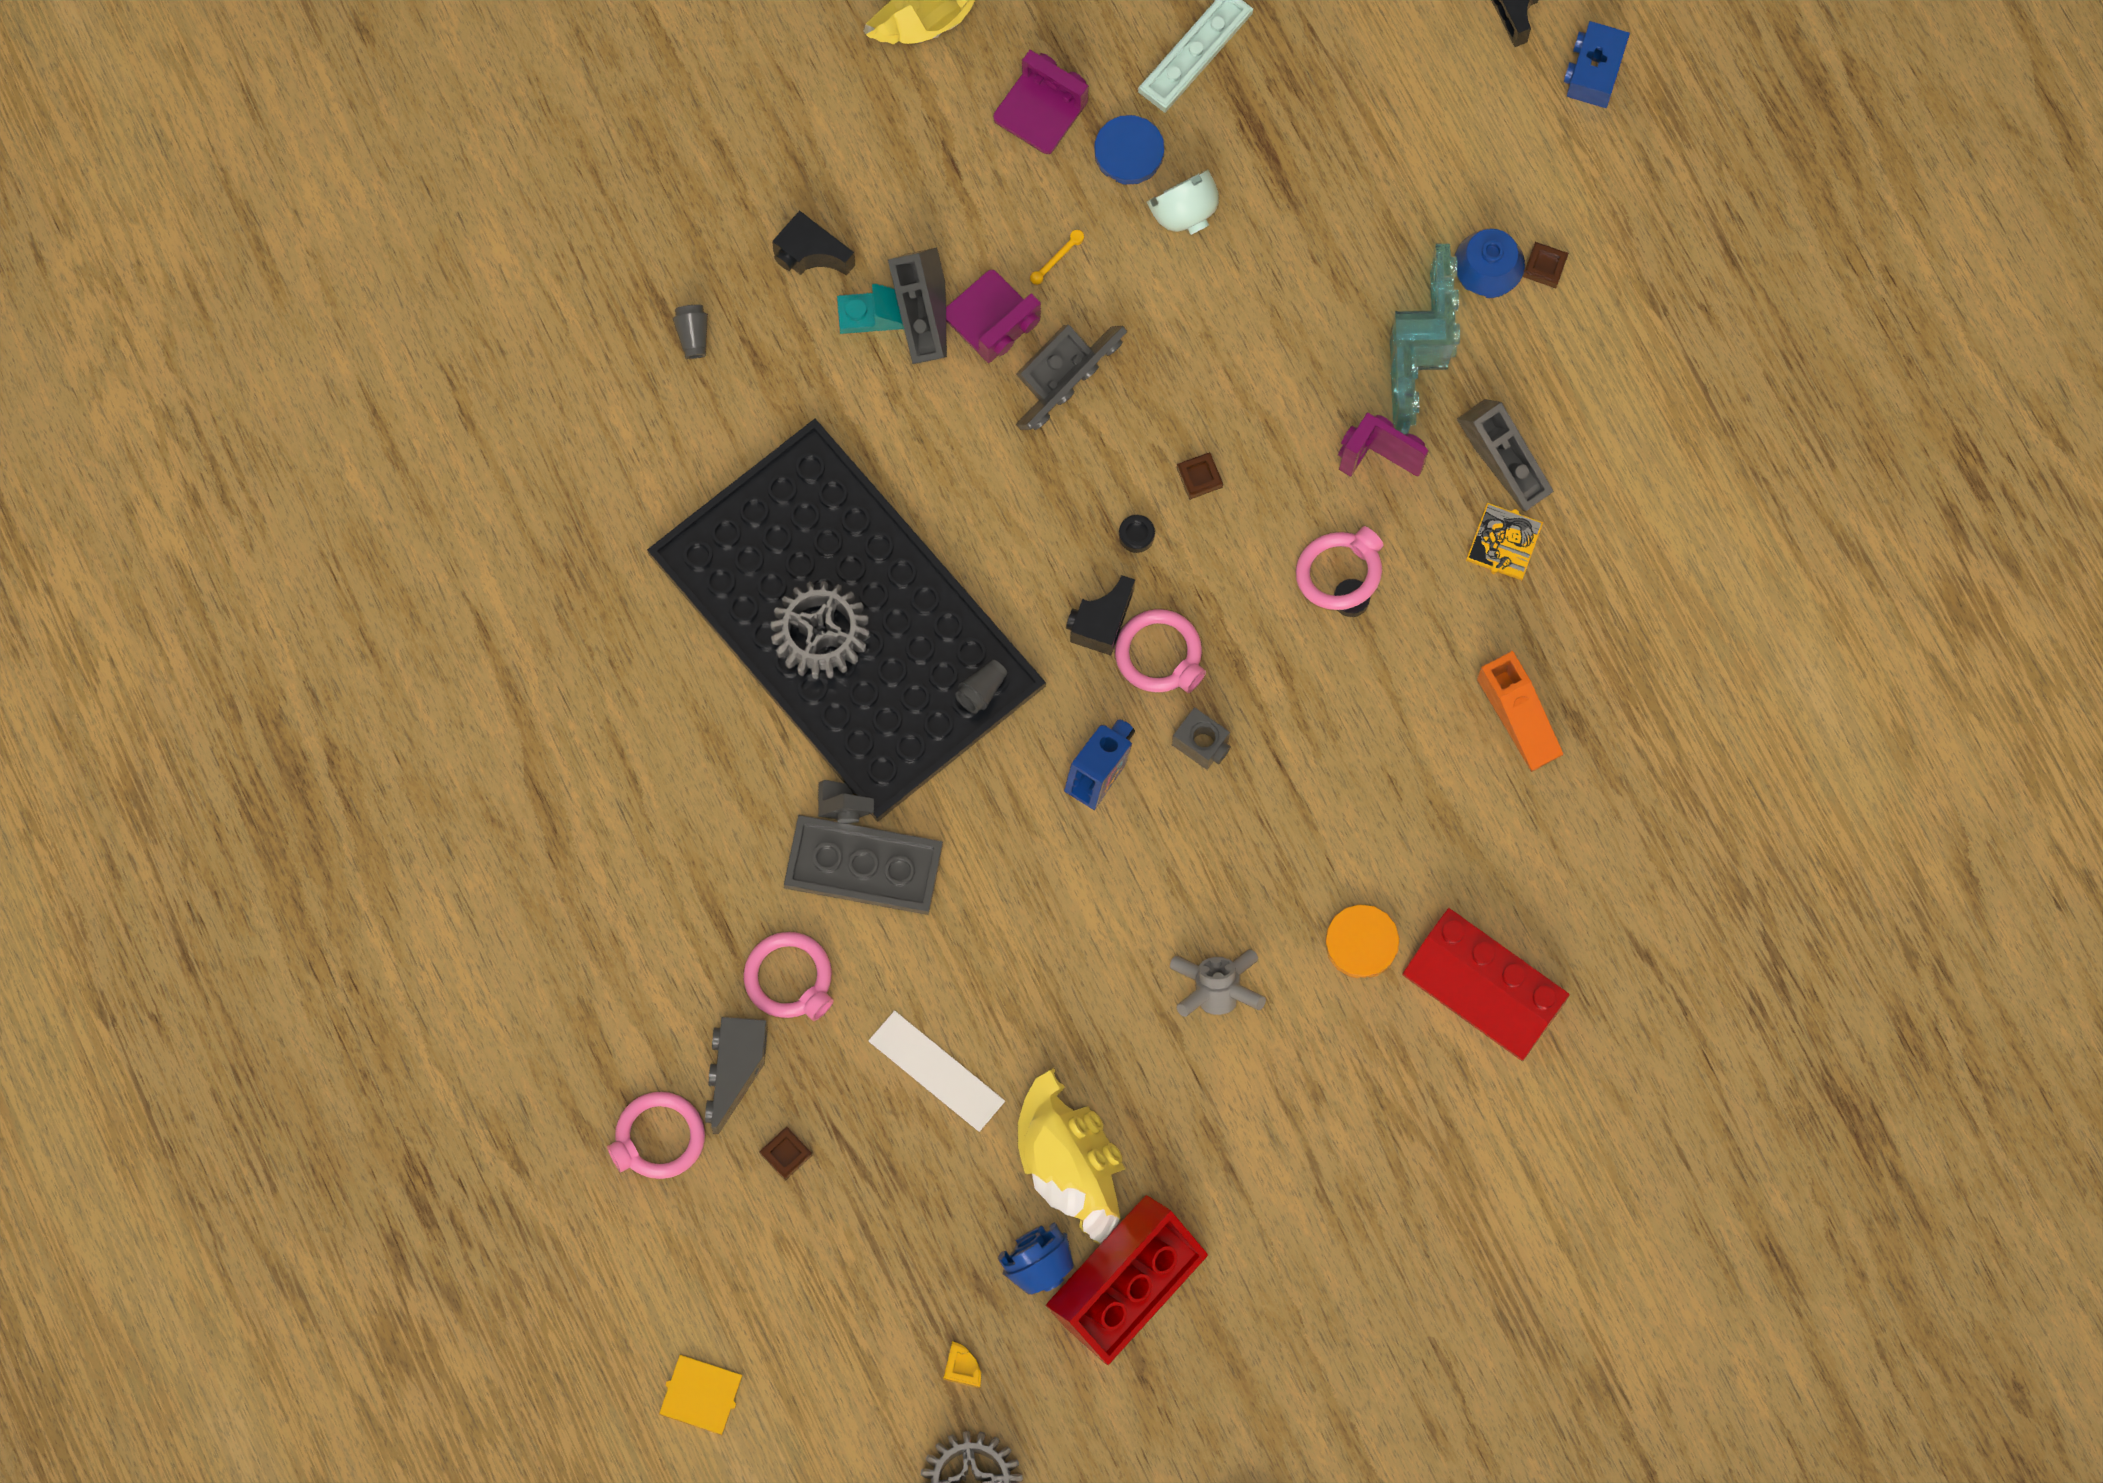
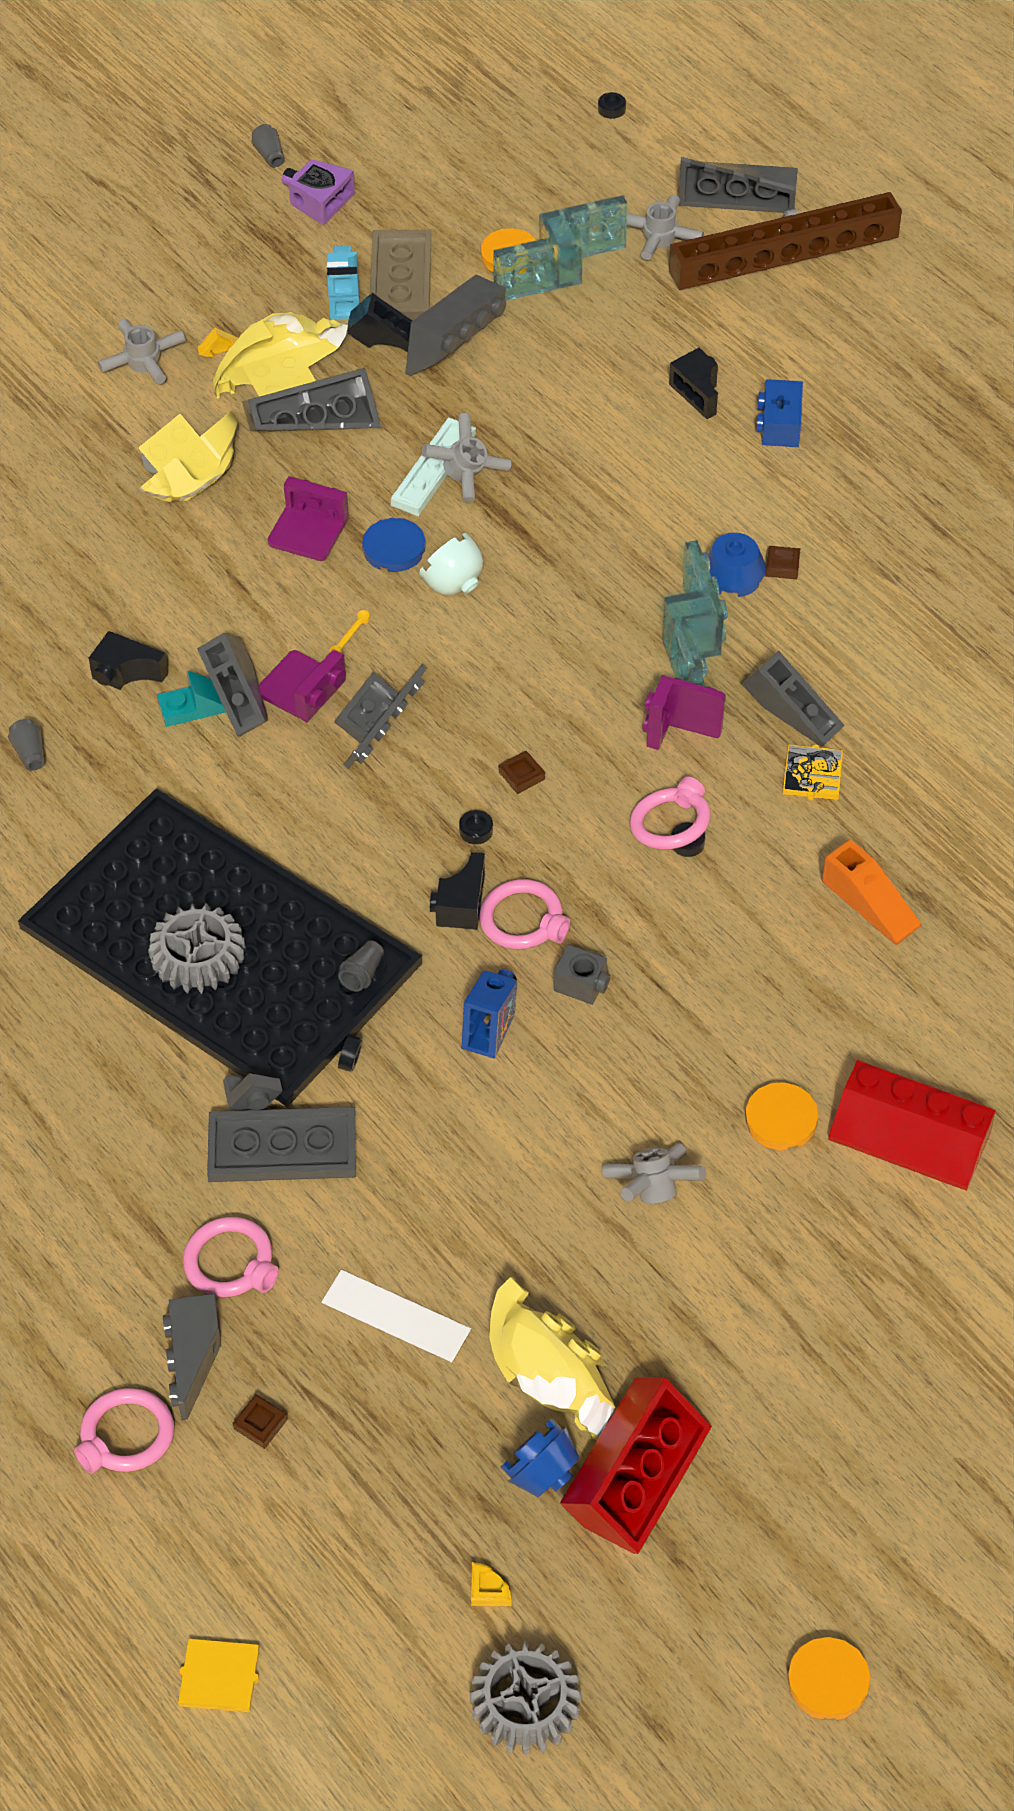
camera: 10 degrees left, 20 degrees down
none -> black tile [338,1034,363,1072]
none -> light grey bar [422,413,511,503]

